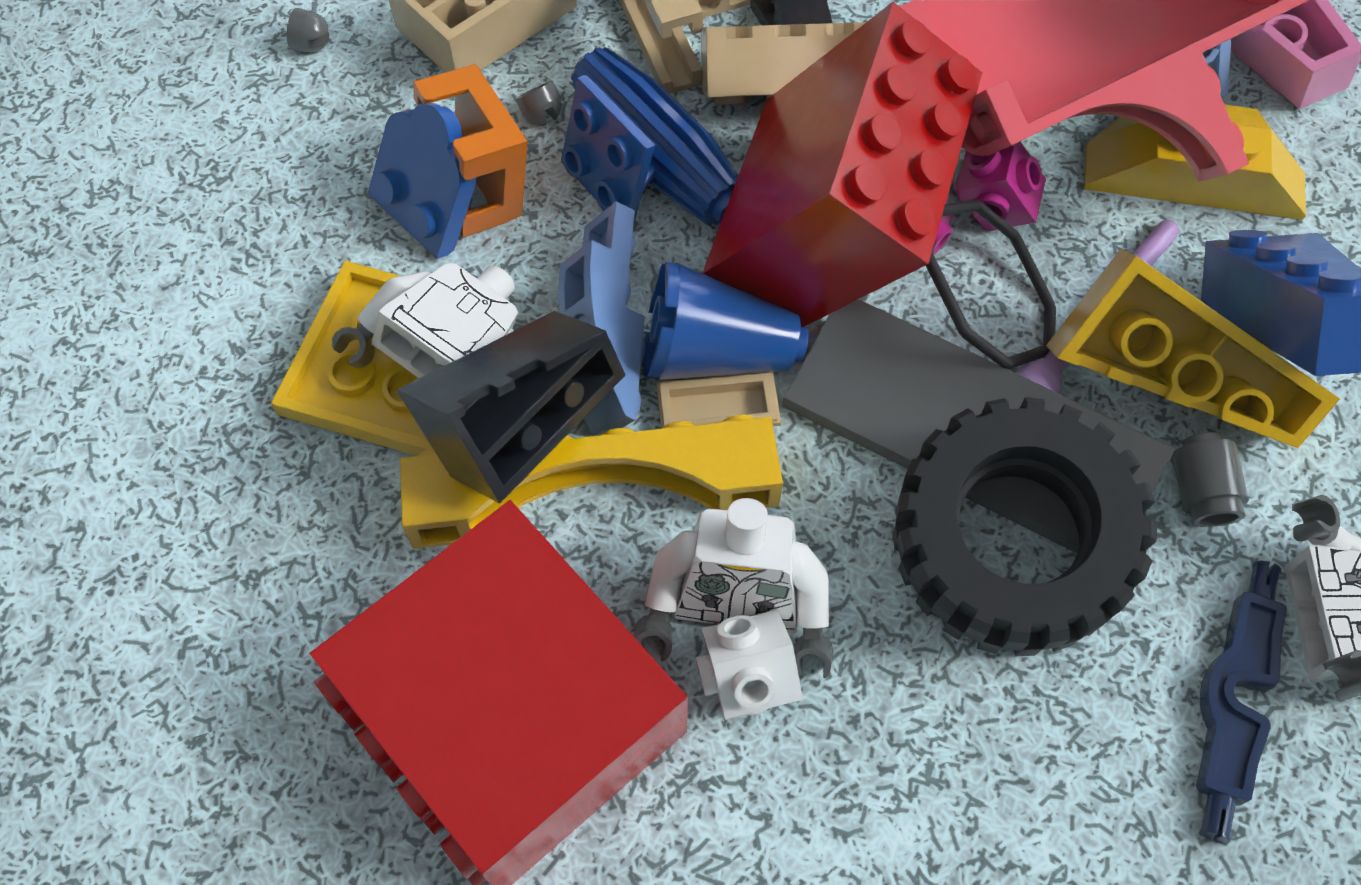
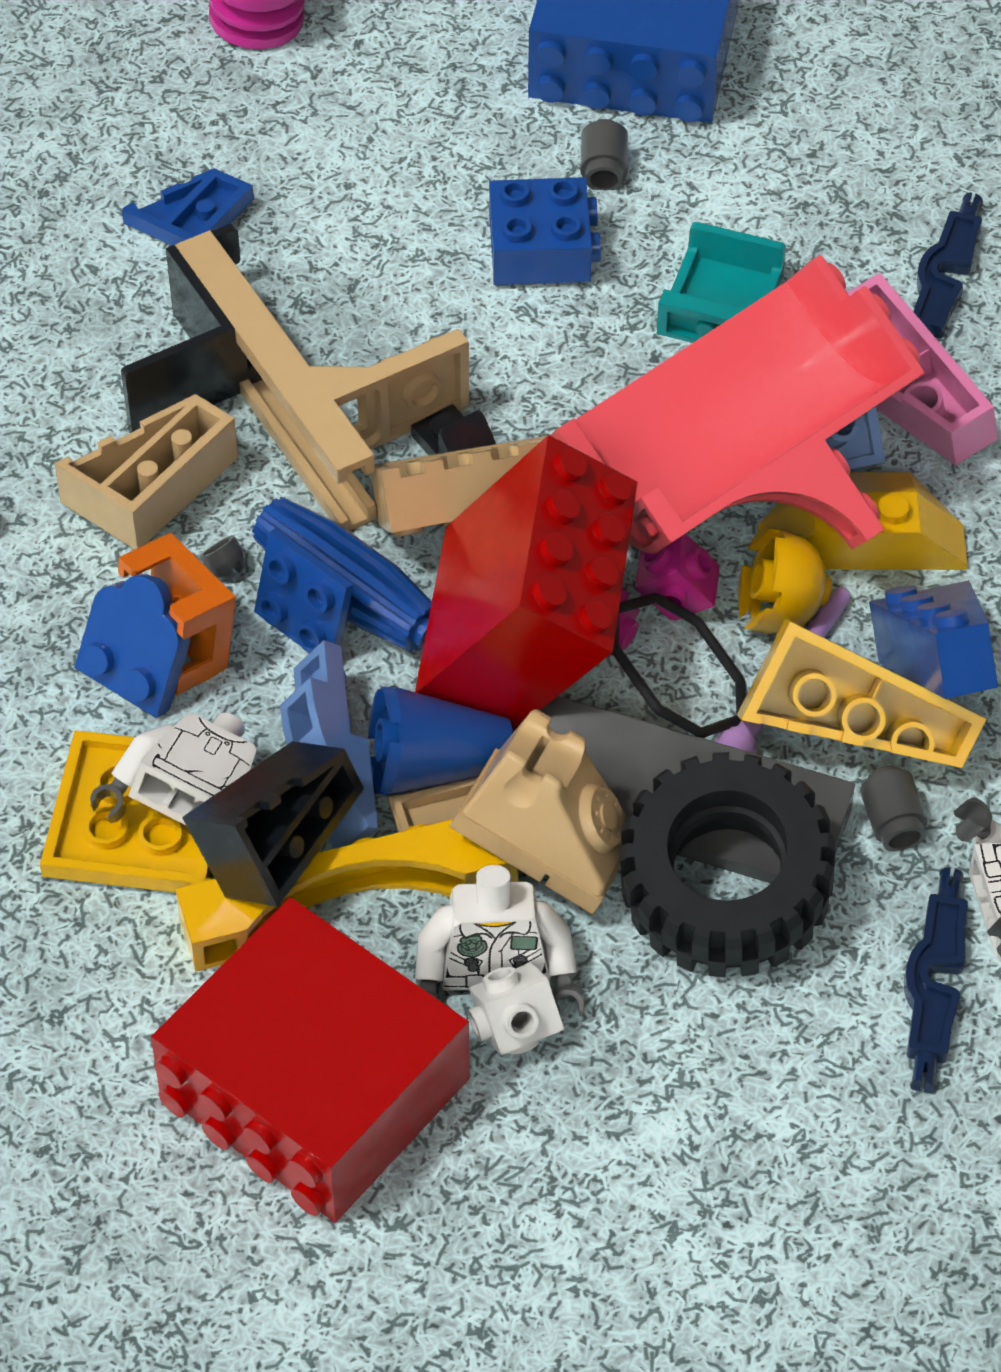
camera: 10 degrees left, 10 degrees down
none -> tan piece [449,709,627,915]
none -> yellow cylinder [738,526,832,634]

